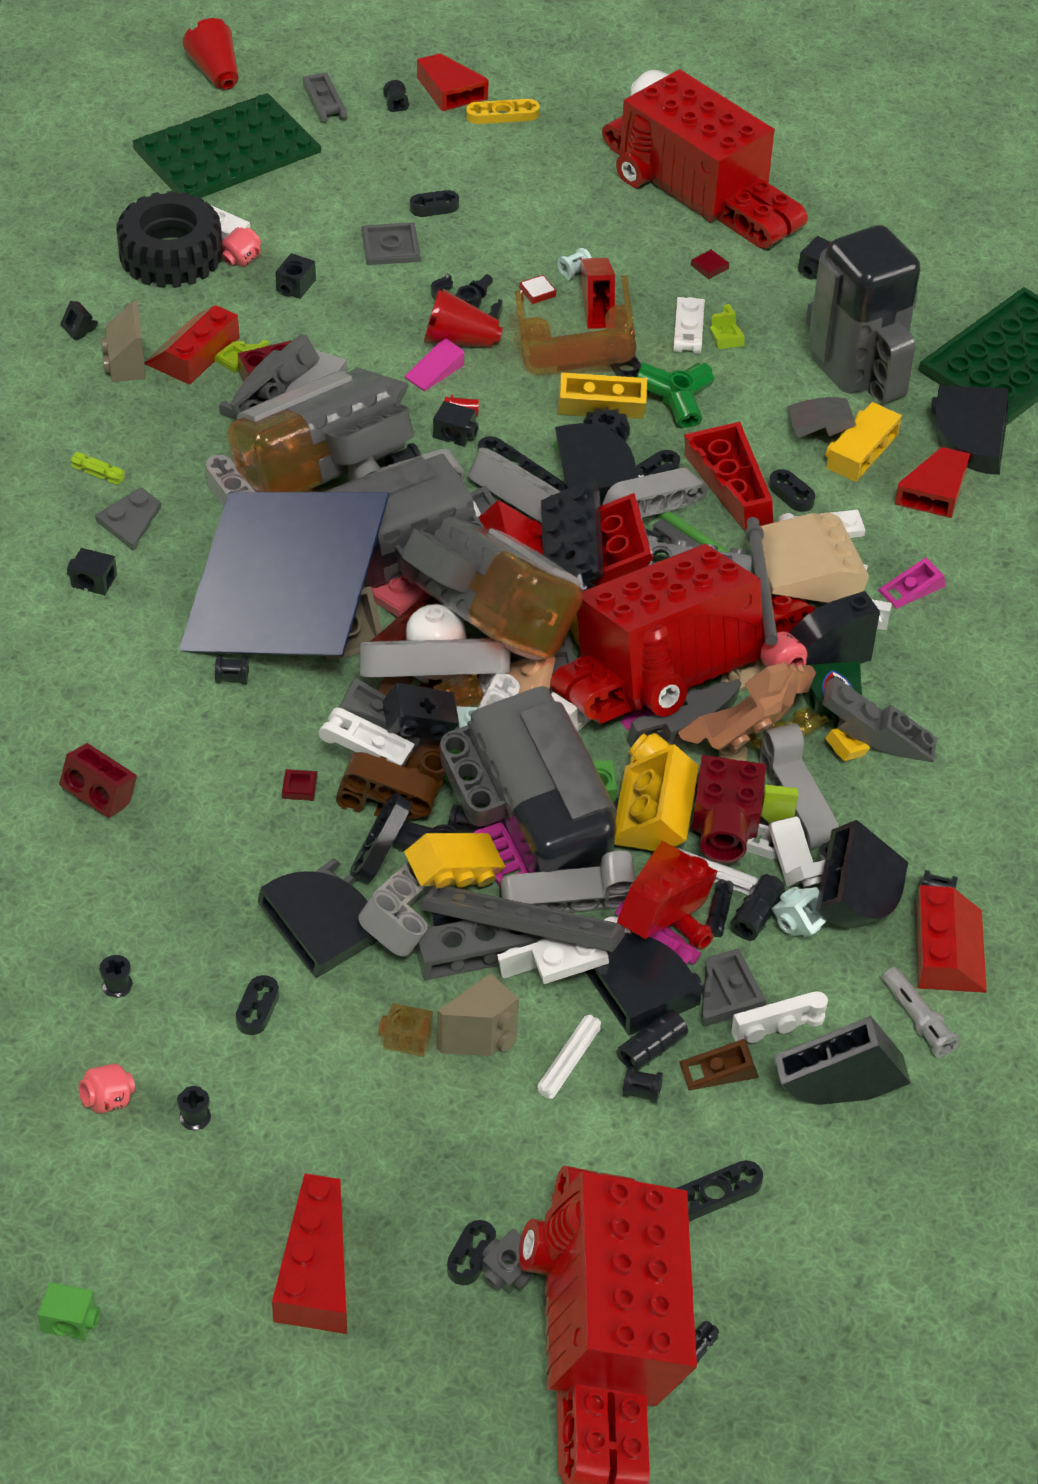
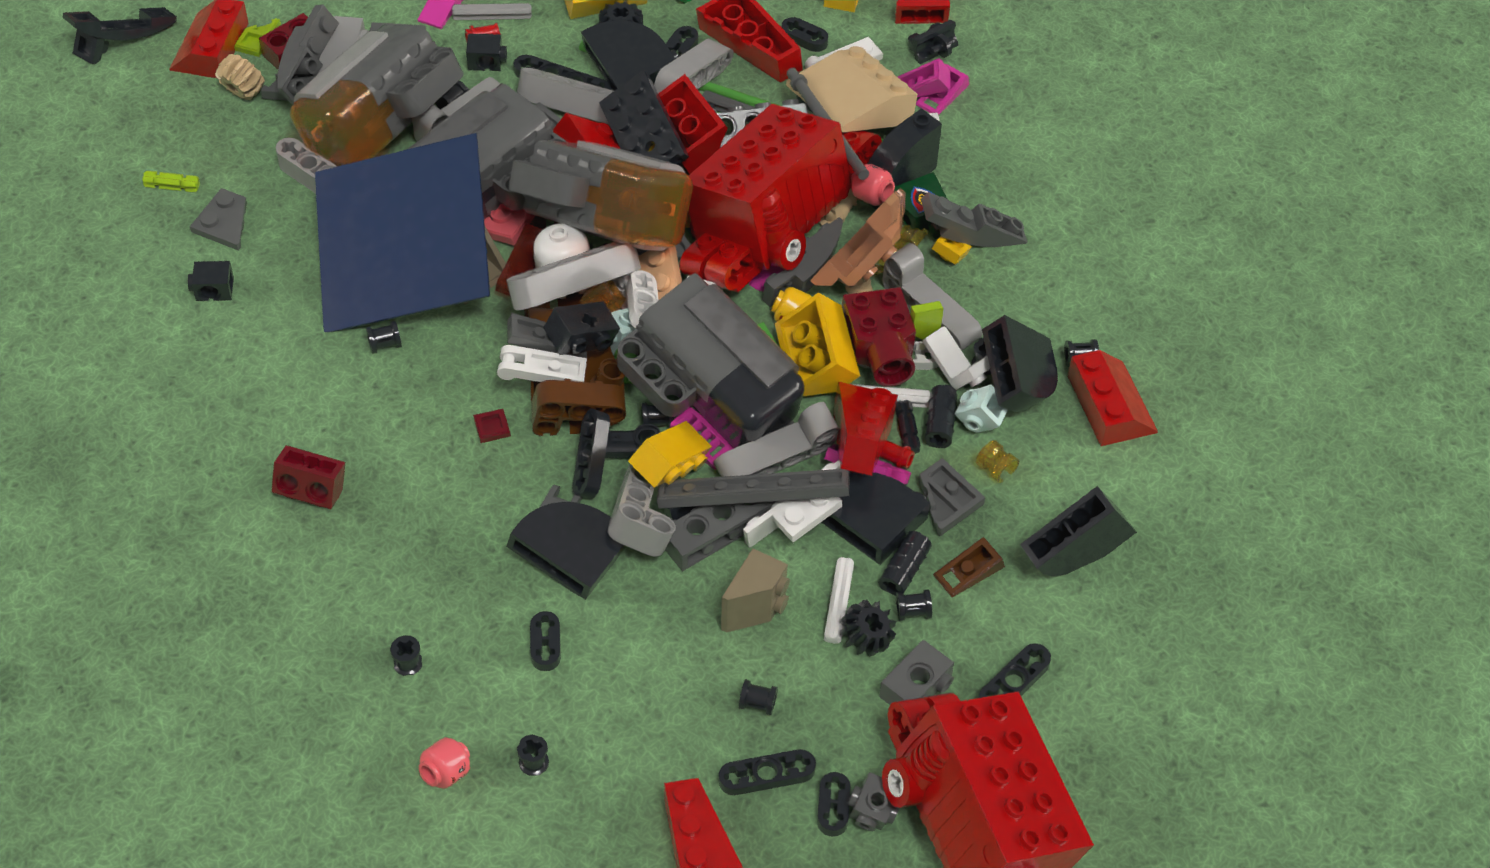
camera: 20 degrees left, 5 degrees up
dark tan slope [101,301,146,382] -> none
clear orange brick [378,1003,433,1057] -> none
white plate [731,991,828,1043] -> none
light grey pin [882,967,961,1058] -> none
none -> black slope [63,7,177,40]
none -> tan gear [215,54,265,100]
none -> light grey axle [452,3,532,20]
none -> black beam [719,749,816,795]
none -> black bush [739,679,778,715]
none -> black gear [840,599,897,657]
none -> dark grey brick [879,640,954,705]
none -> dark pink slope [898,58,951,97]
none -> black hips [908,20,959,64]
none -> clear yellow wheel [975,440,1019,483]

